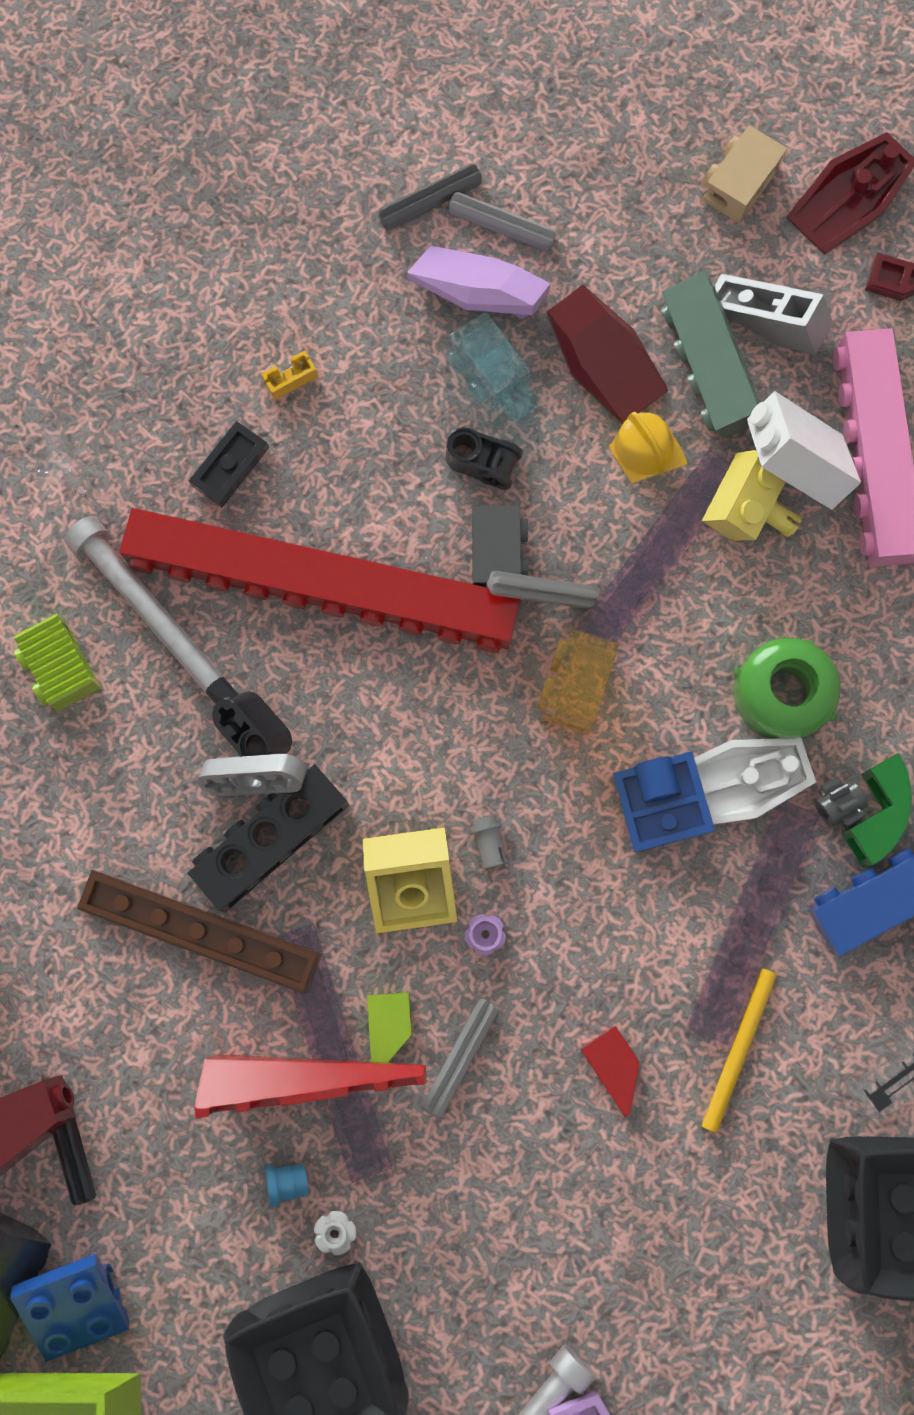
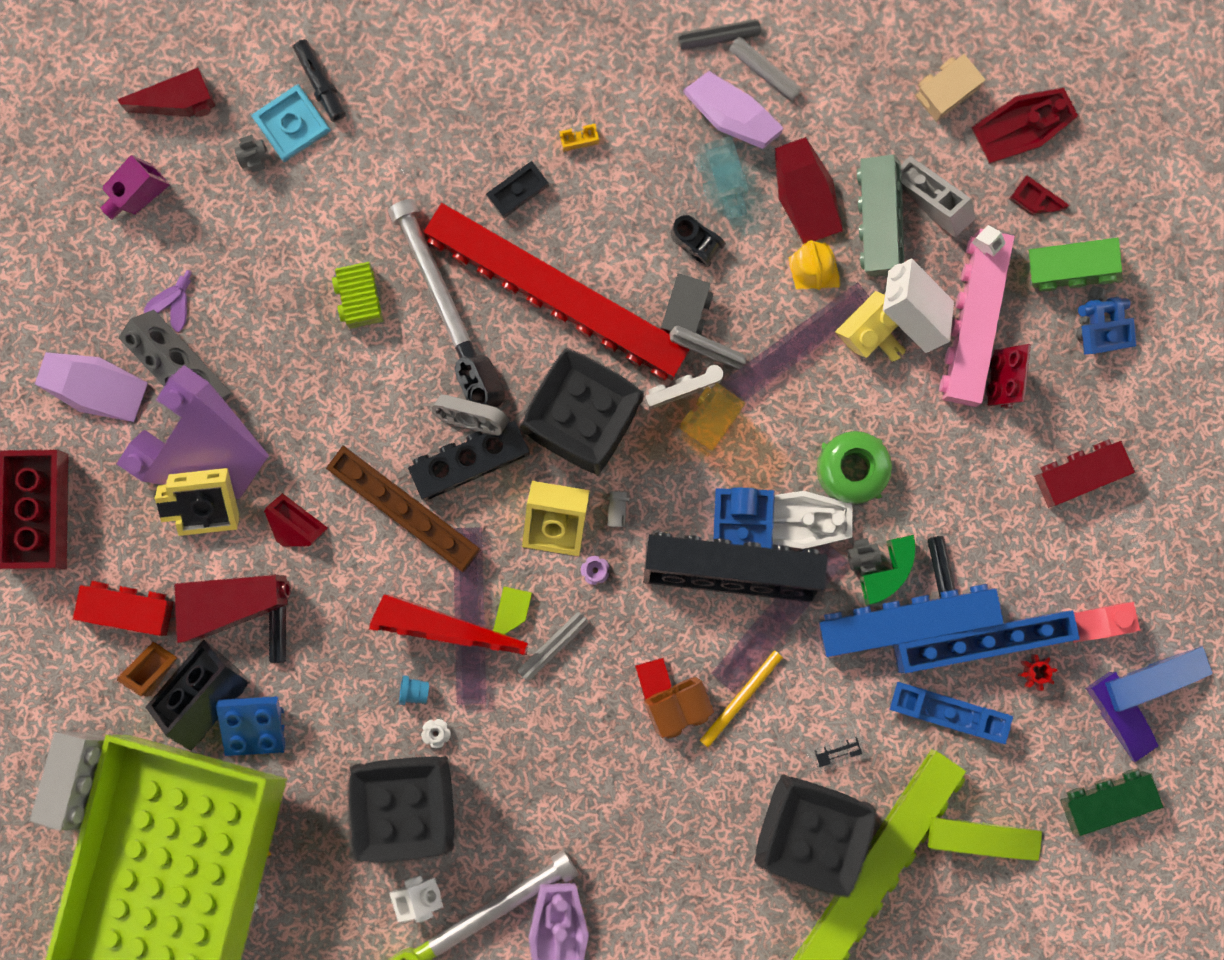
camera: 10 degrees right, 5 degrees up
none -> dark red slope [264,493,328,547]
none -> black piece [520,348,644,476]
none -> black brick [643,532,828,603]
none -> dark orange brick [643,677,715,739]
none -> white plate [645,365,723,410]
none -> piece [972,225,1006,256]

